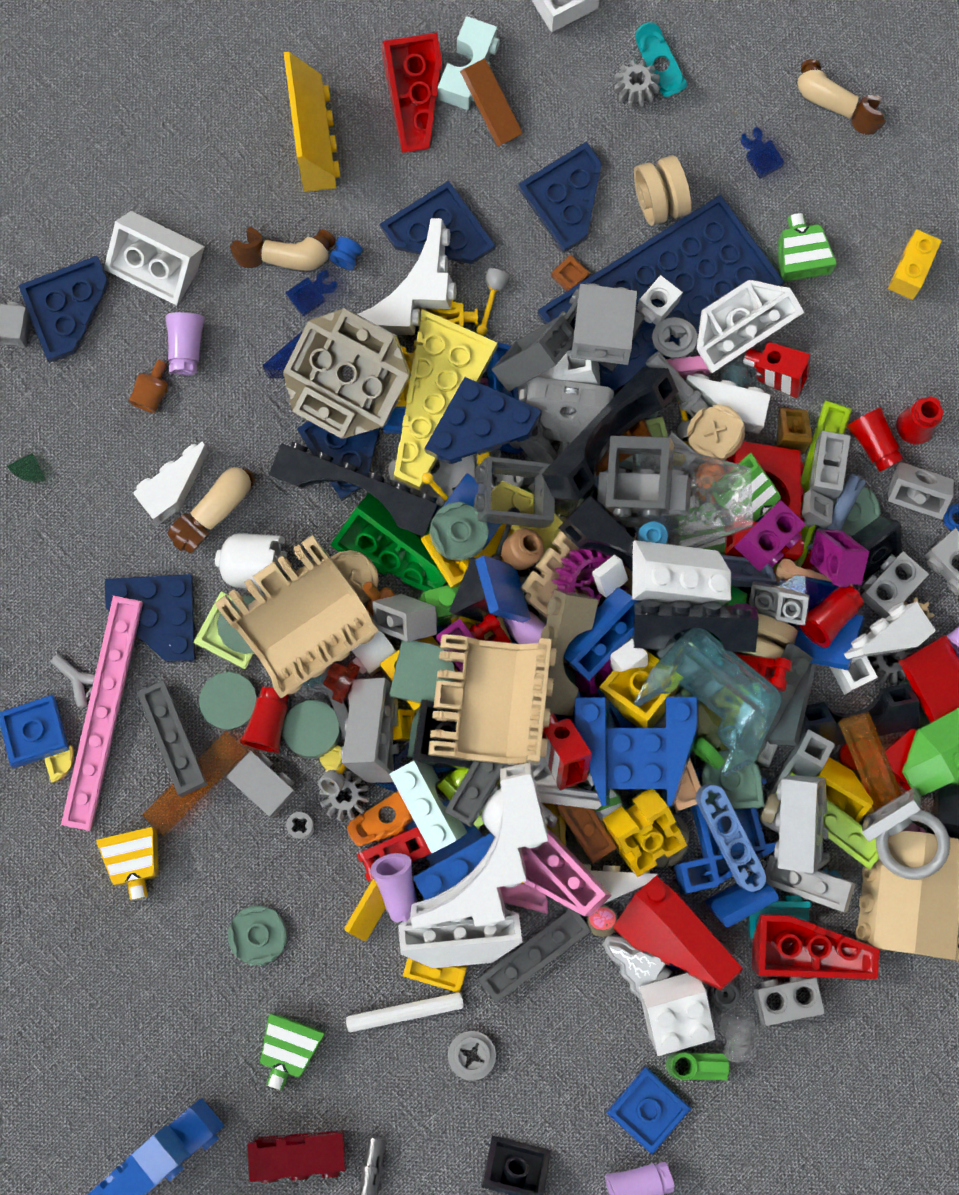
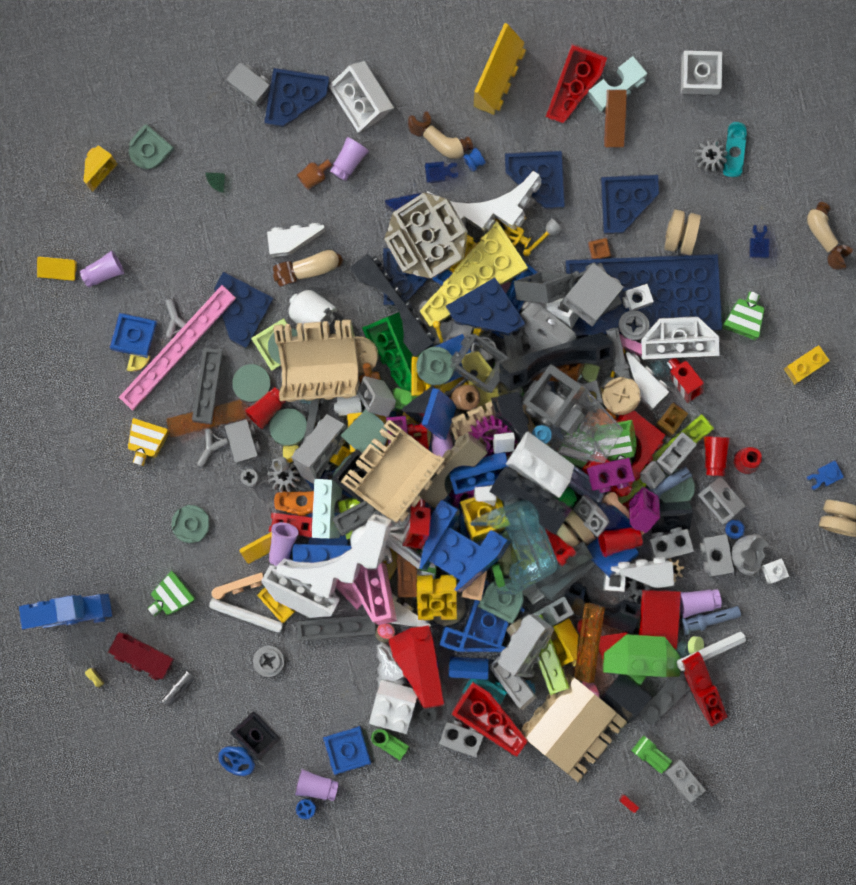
camera: 40 degrees right, 5 degrees up
clear red tile [323,662,361,704] -> none
medium blue beam [696,784,766,892] -> none
clear plate [719,1013,756,1063] -> none
light grey tile [862,787,950,880] -> none
none -> light grey piece [196,428,229,468]
none -> light nougat plate [212,572,264,600]

